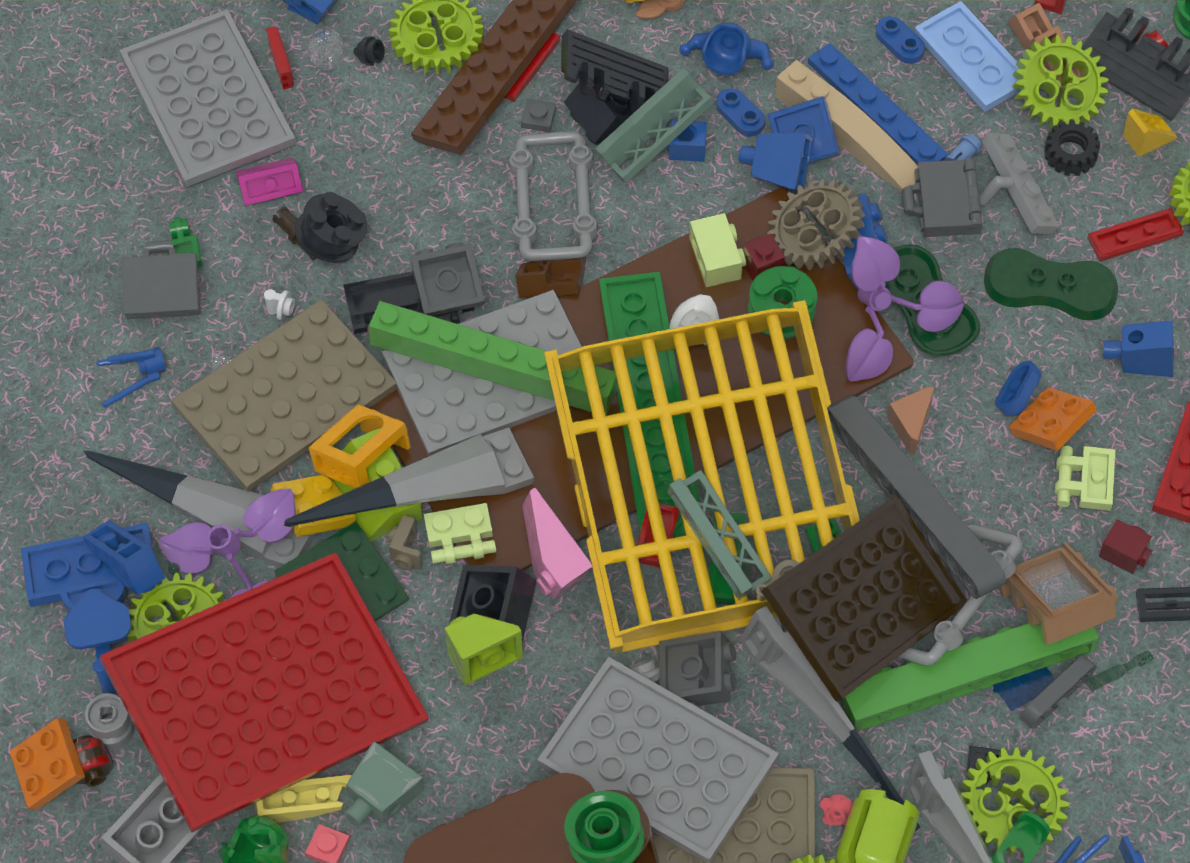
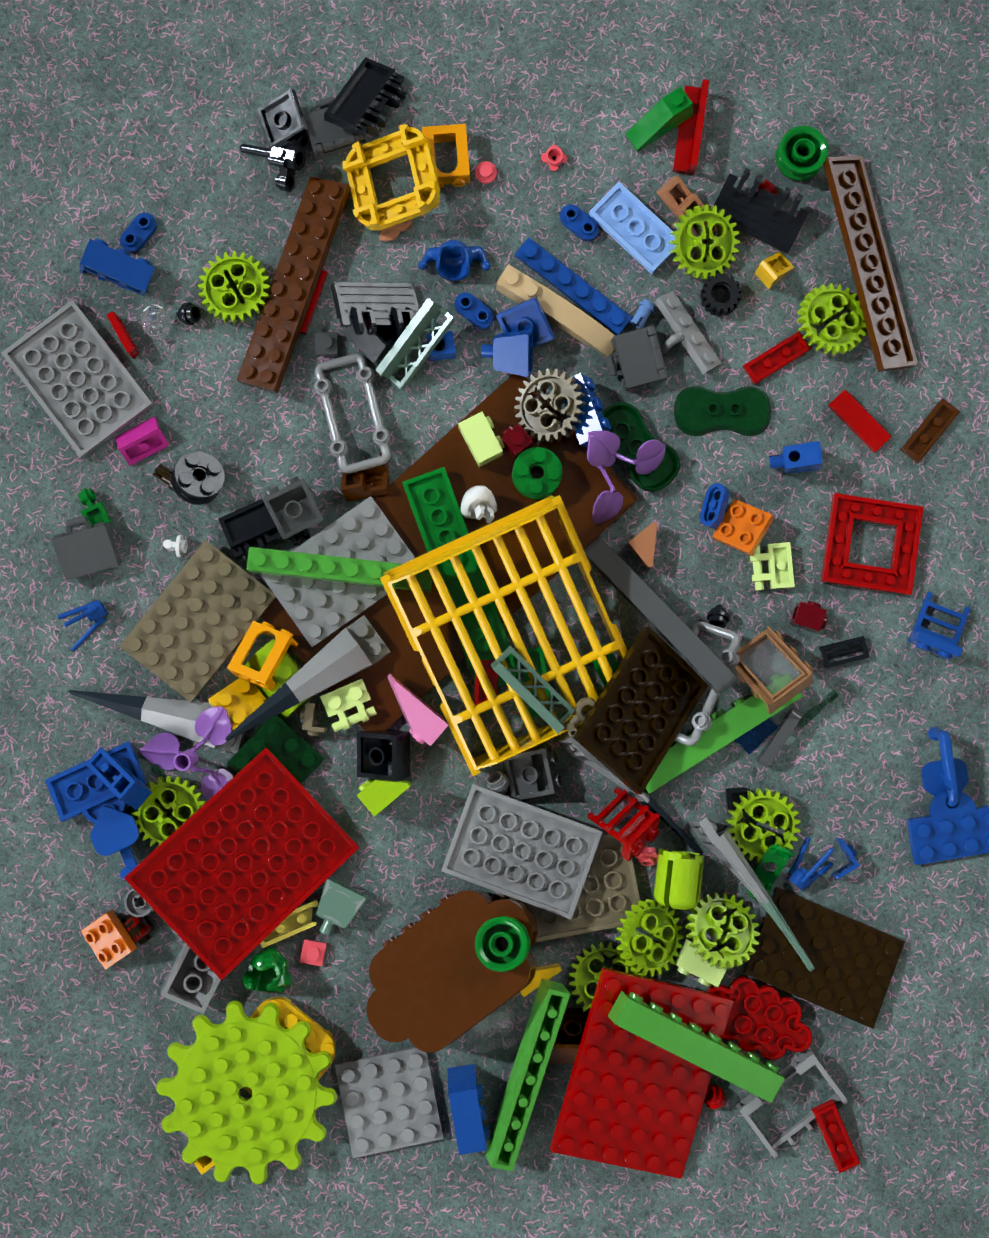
camera: 15 degrees left, 25 degrees up
none -> red plate [588,787,660,862]
none -> black plate [707,604,730,628]

